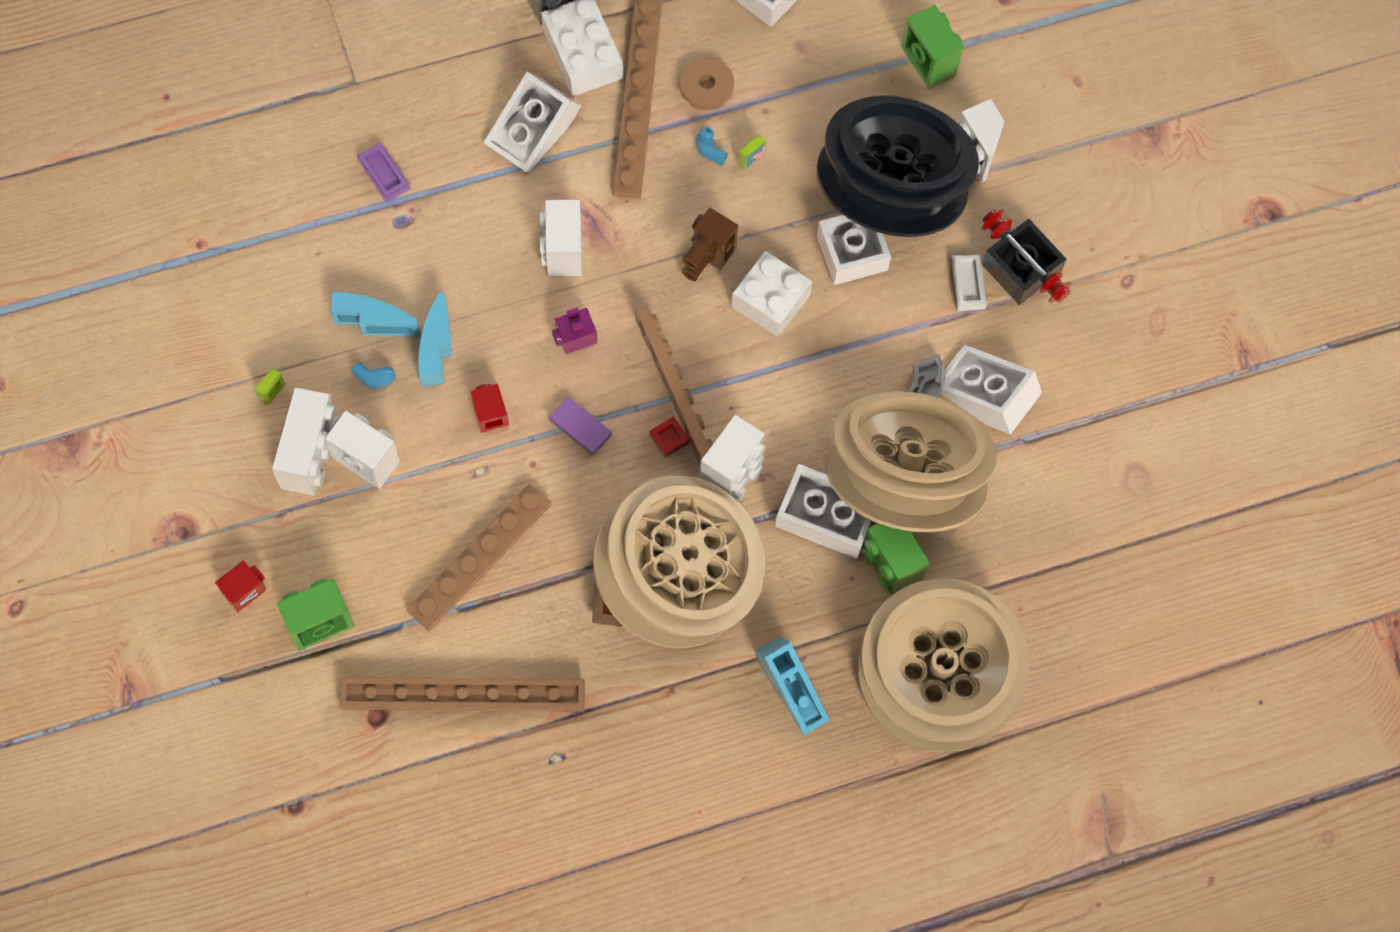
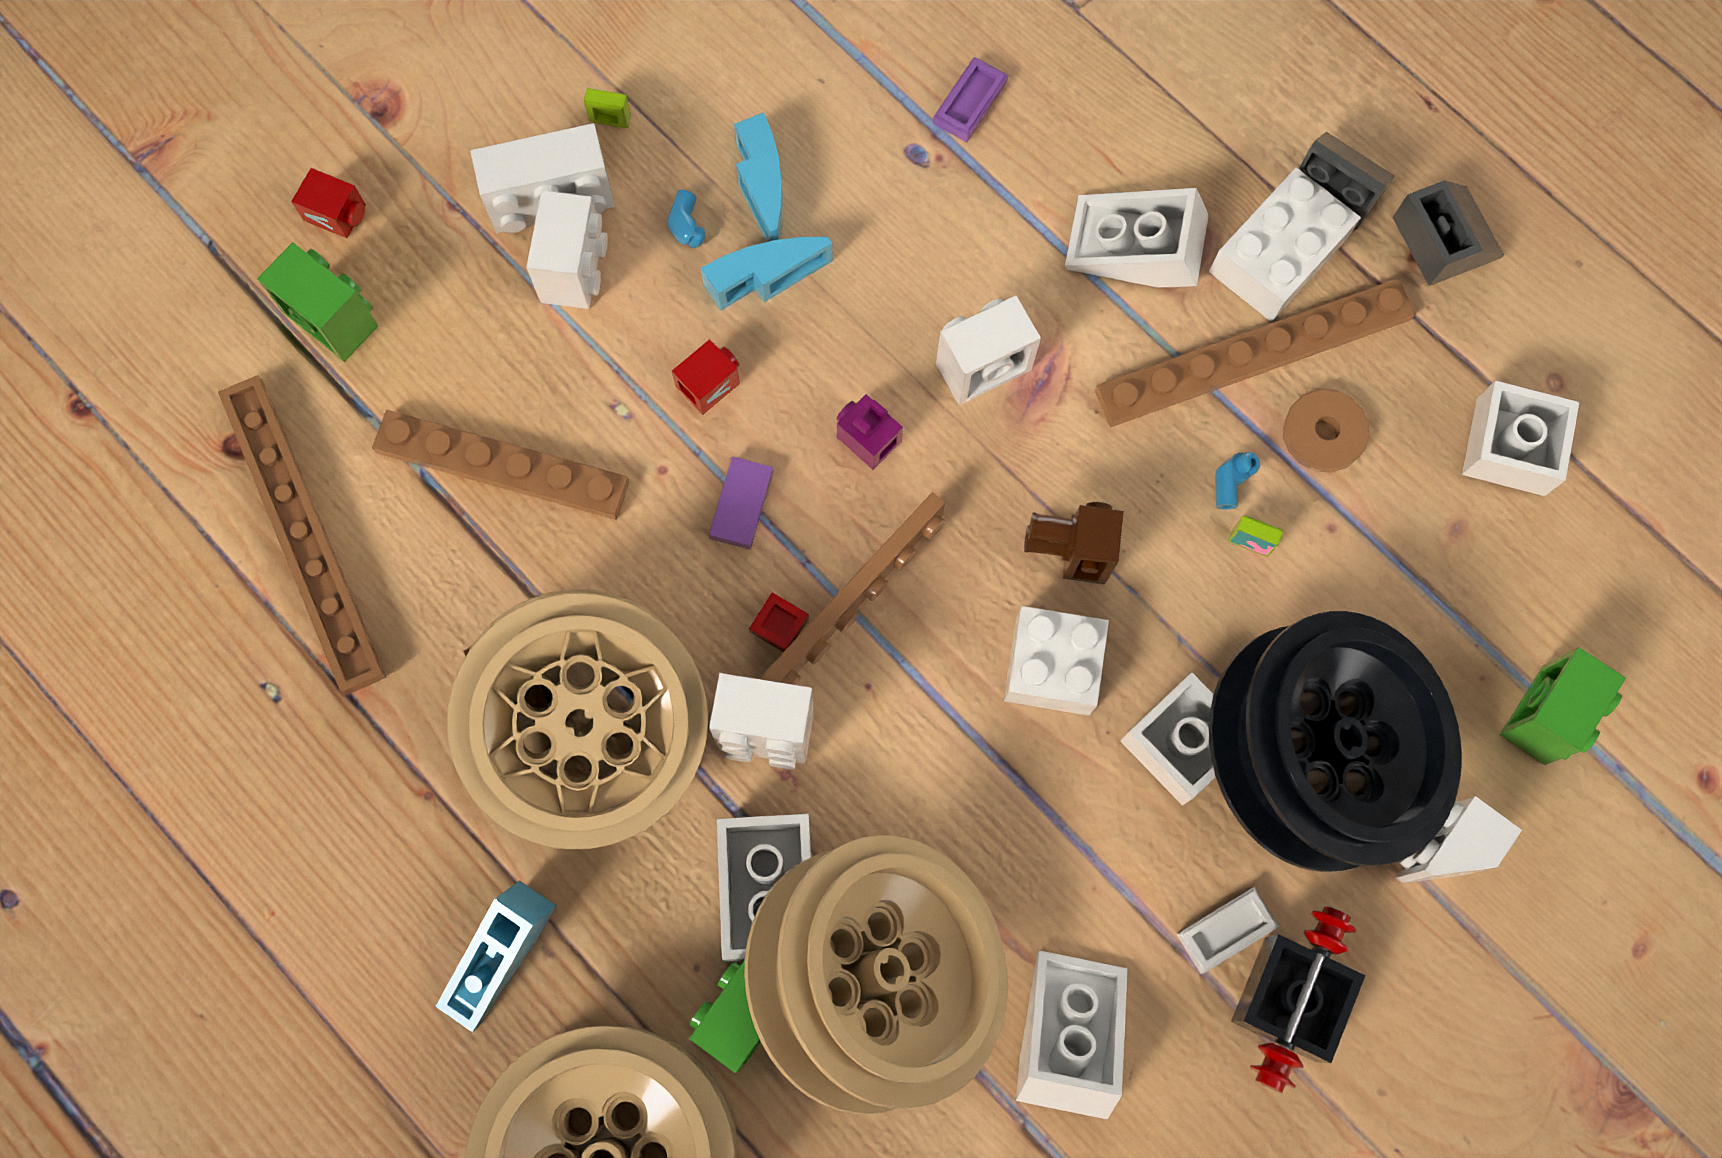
camera: 65 degrees right, 5 degrees up
light grey tile [907,354,945,398] -> none

